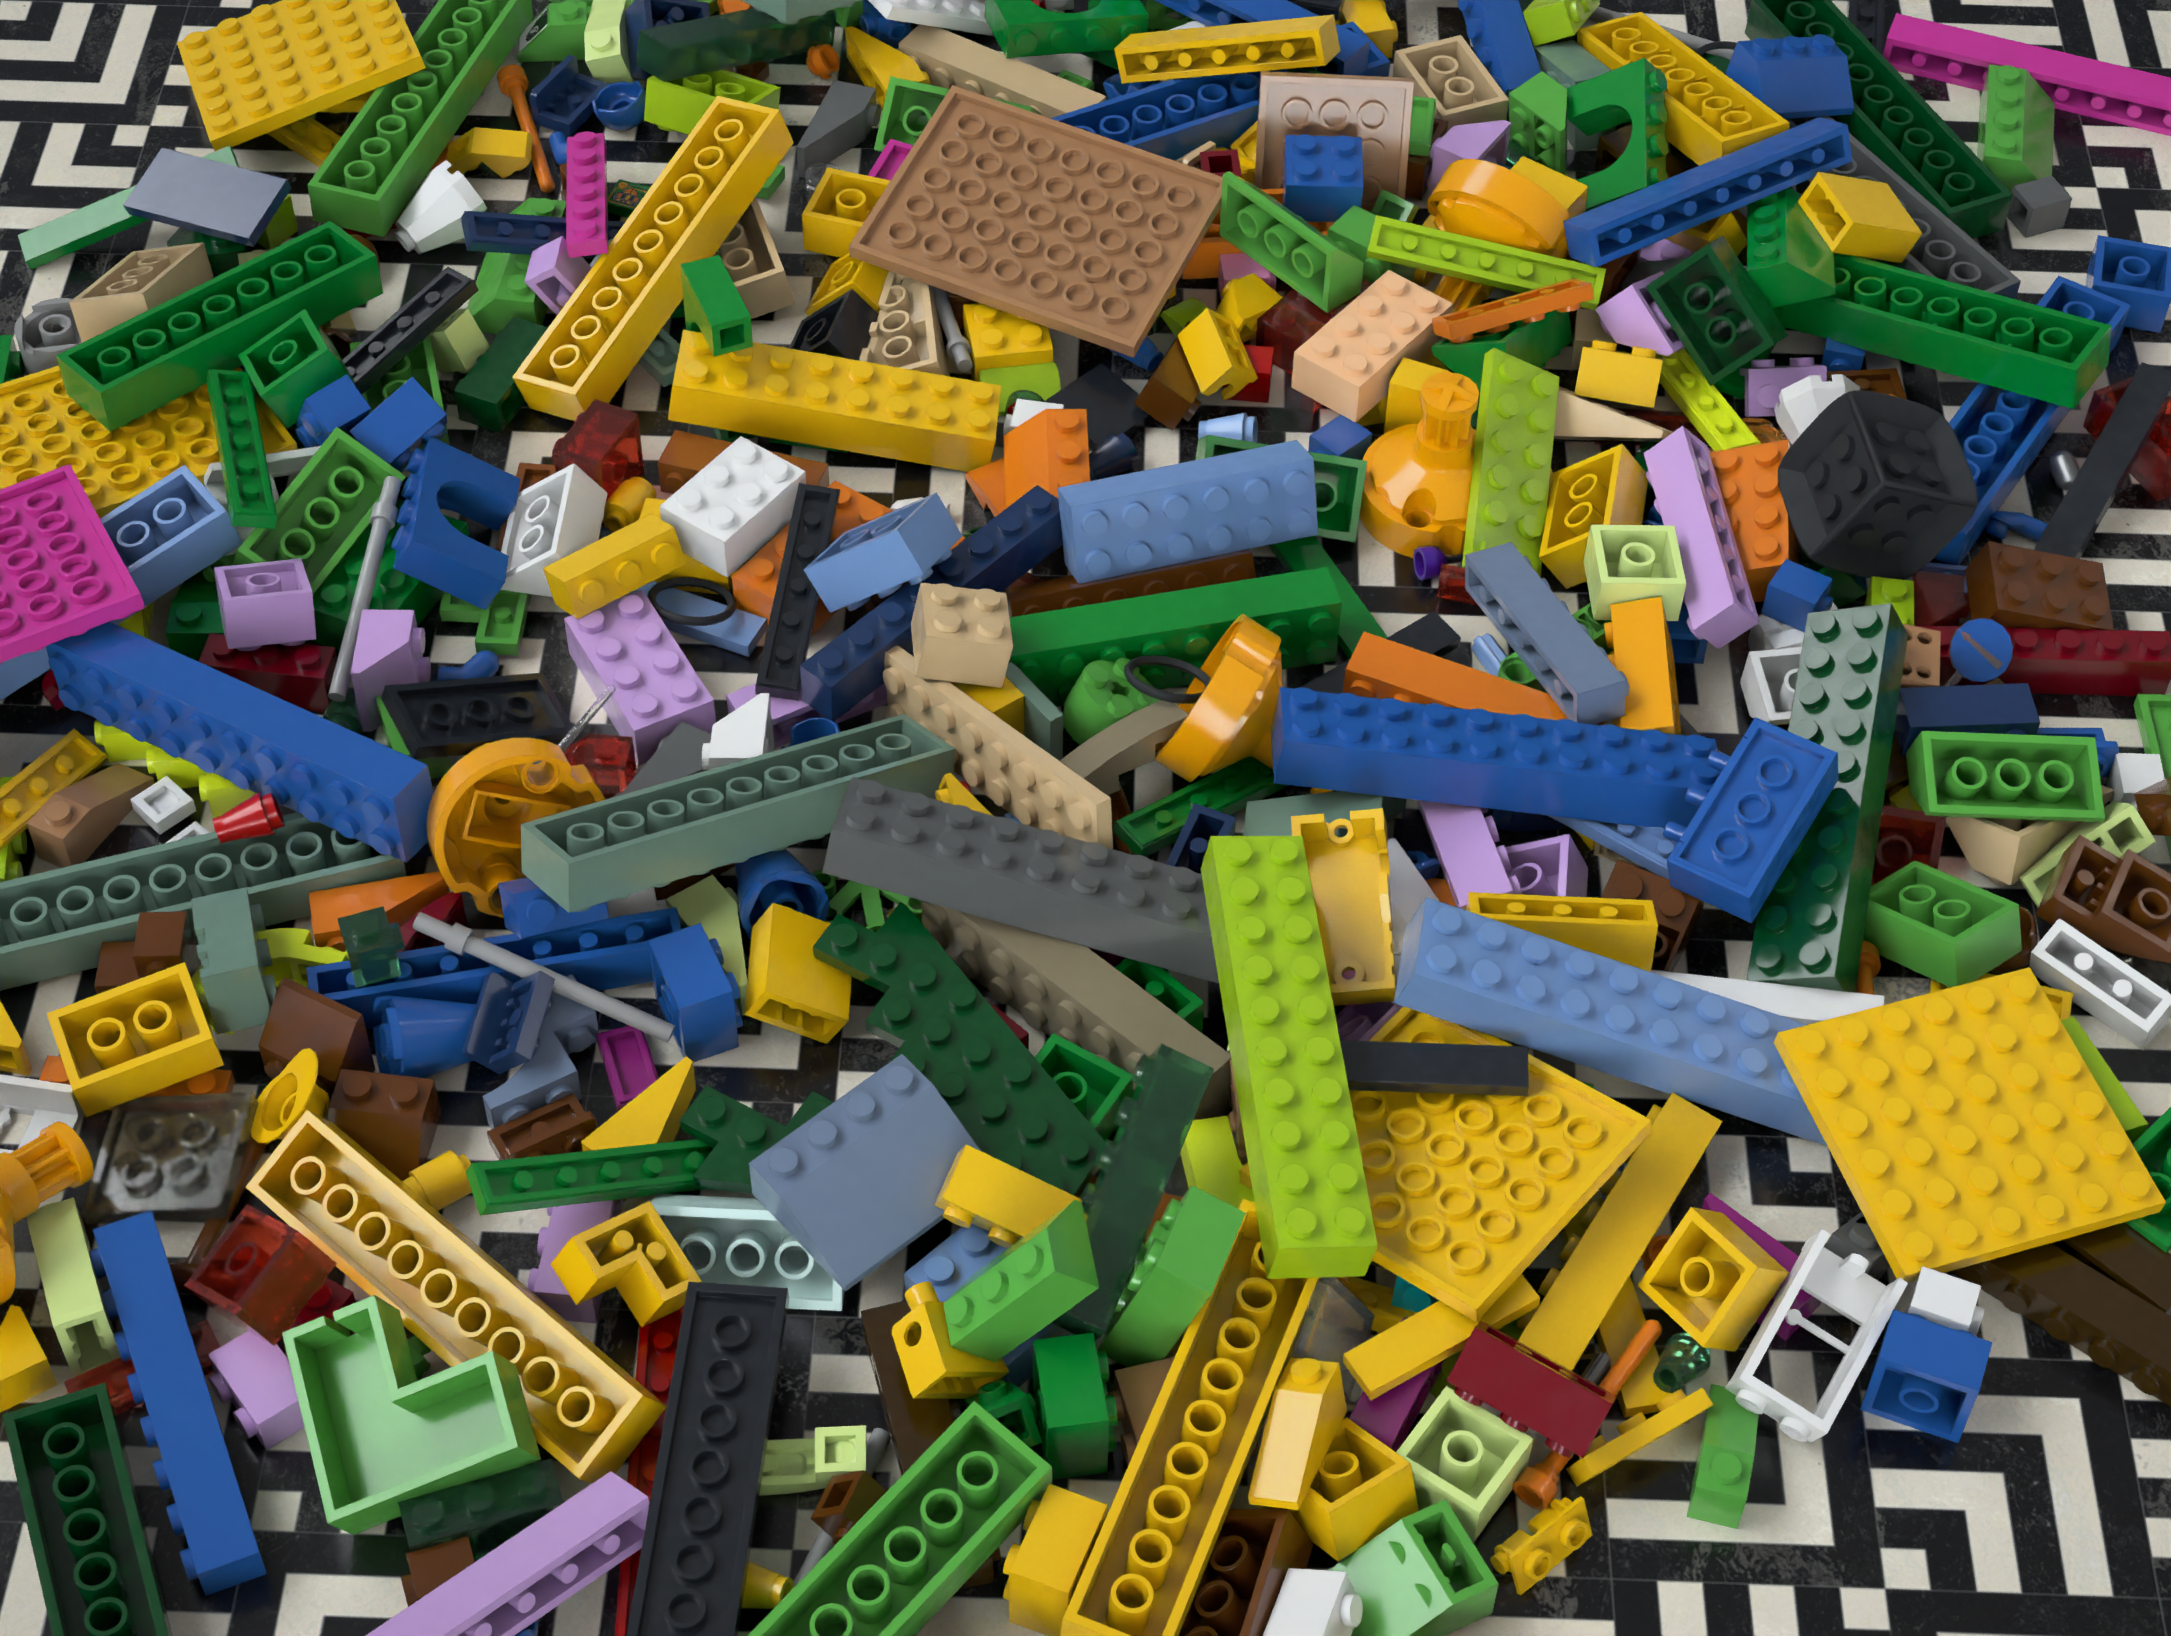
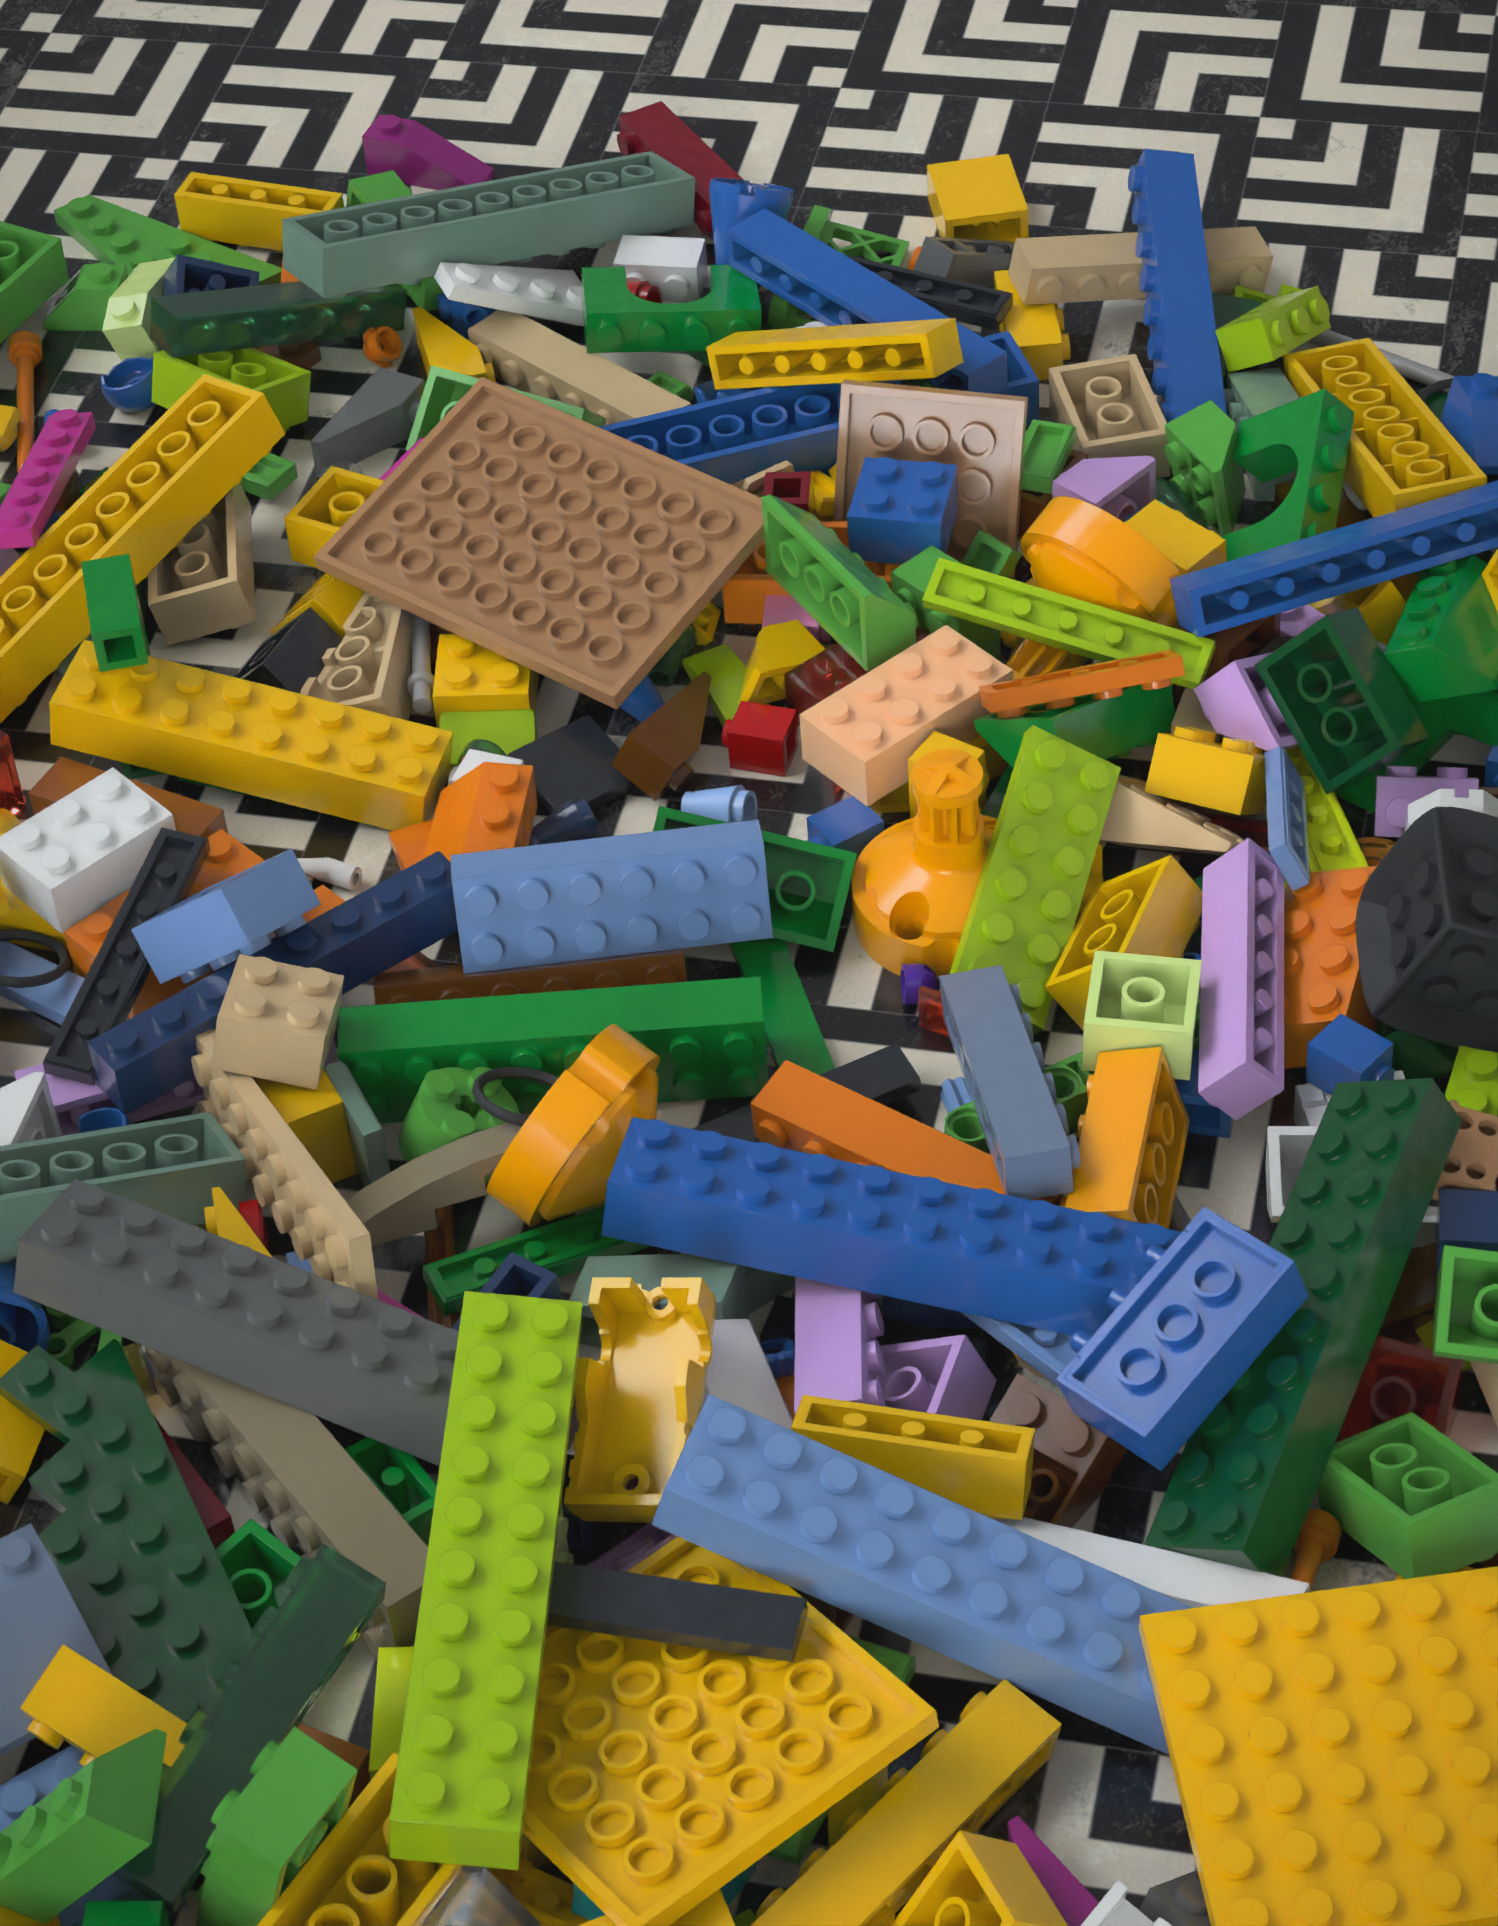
camera: 15 degrees right, 5 degrees down
dark blue bracket [529,55,609,136] -> none
yellow hinge [1177,308,1258,400] -> none
none -> medium blue tile [1264,746,1310,891]

